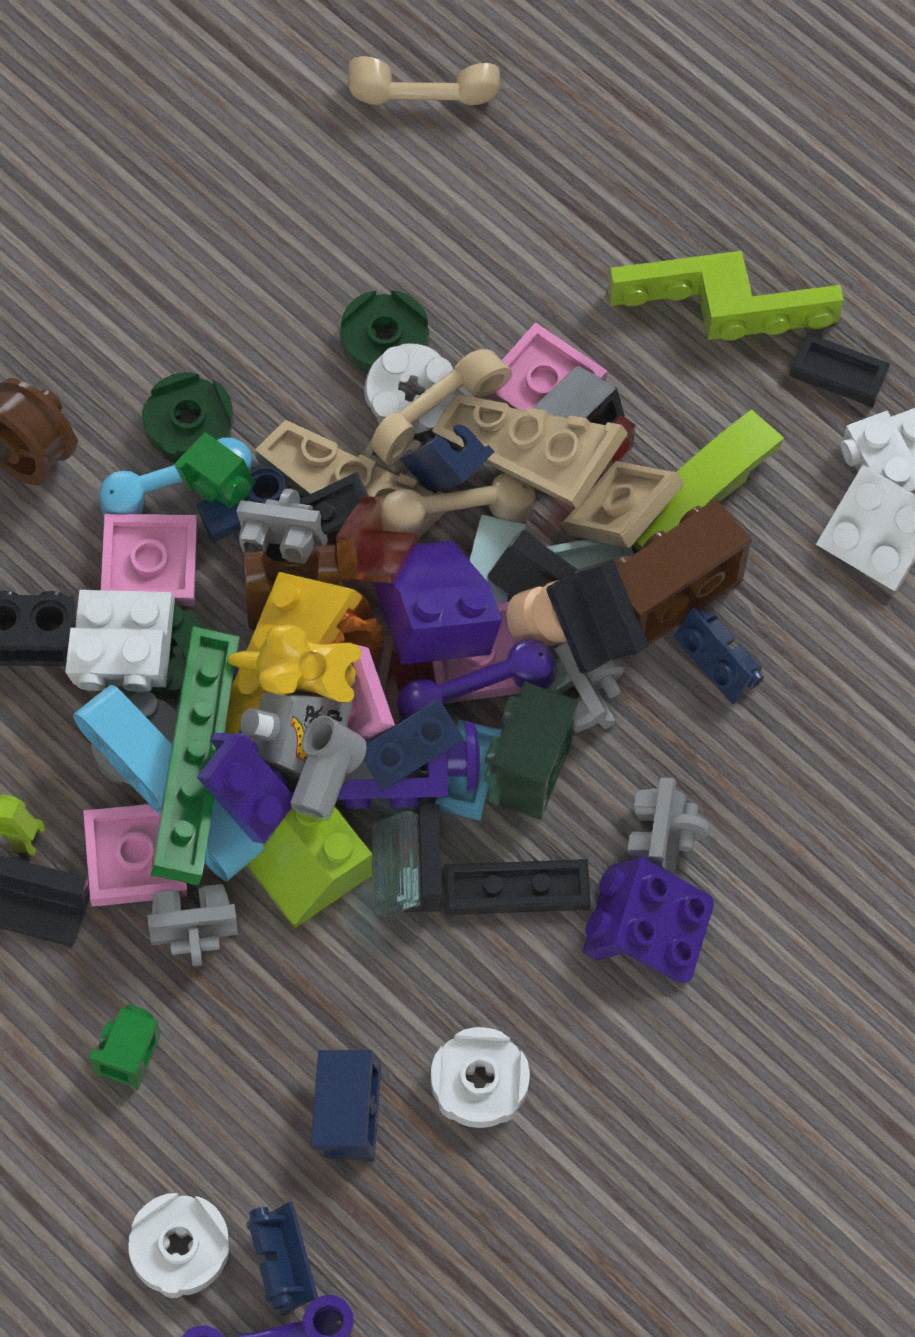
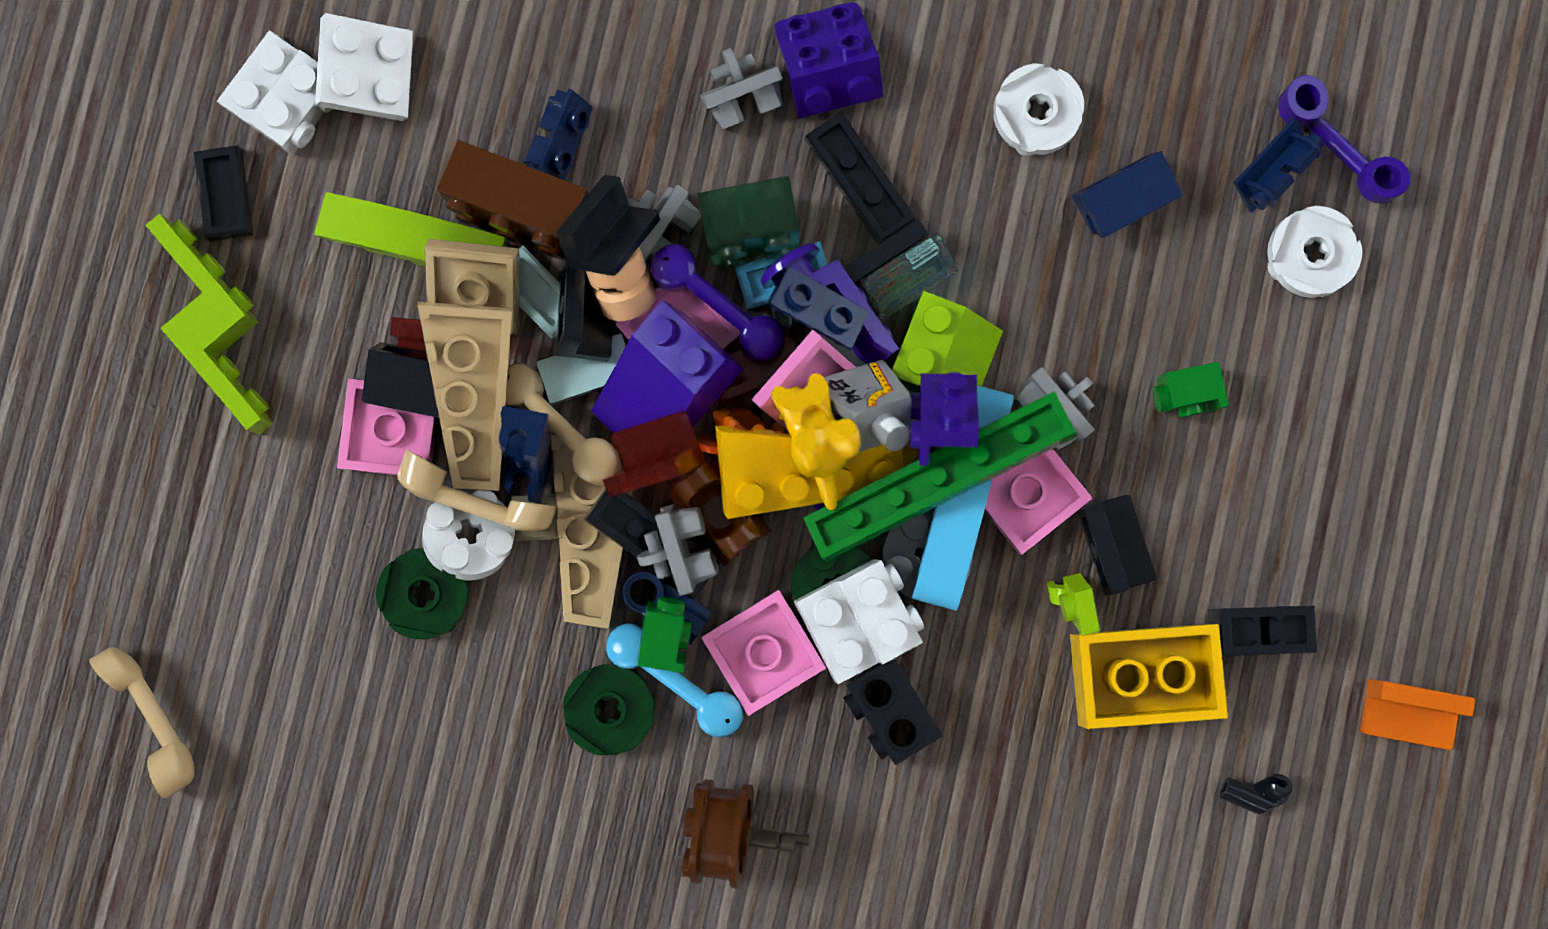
camera: 115 degrees left, 20 degrees up
light grey piece [291,715,367,820] -> none

